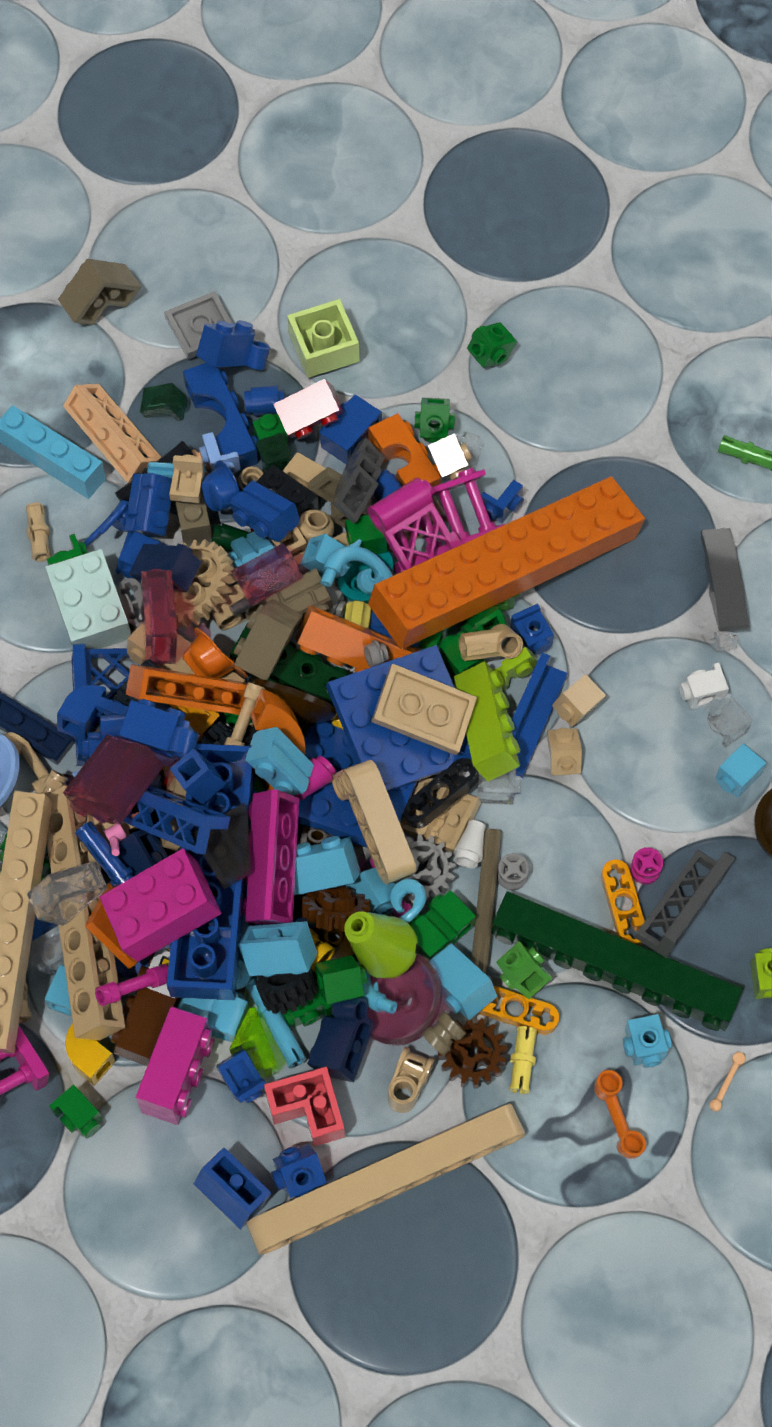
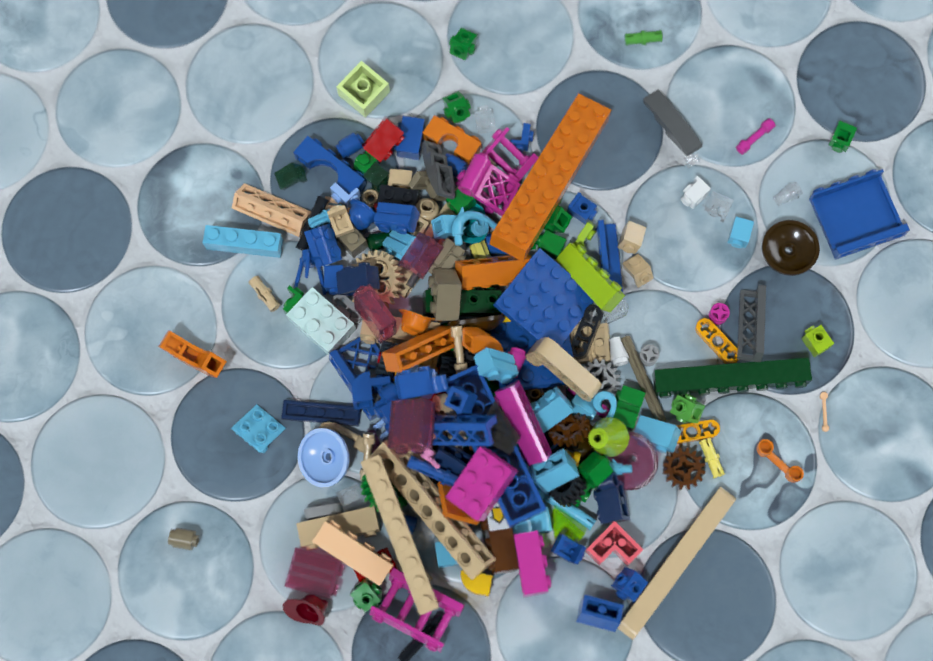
camera: 25 degrees left, 10 degrees up
clear slope [27,862,108,926] -> none
green brick [49,1084,103,1138] -> none
dark tan brick [58,259,142,325] -> none
dark pink bar [95,964,168,1006] -> none
light grey plate [164,291,232,360] -> none
blue hinge [196,320,271,370] -> none
light grey plate [364,640,389,668] -> none
tan plate [371,663,477,755] -> none
tan piece [388,1046,435,1113] -> none
dark tan wheel [421,1010,467,1056] -> none
brick [428,434,473,480] -> none
tan piece [458,624,523,661] -> none
medium azure brick [623,1014,672,1068] -> none

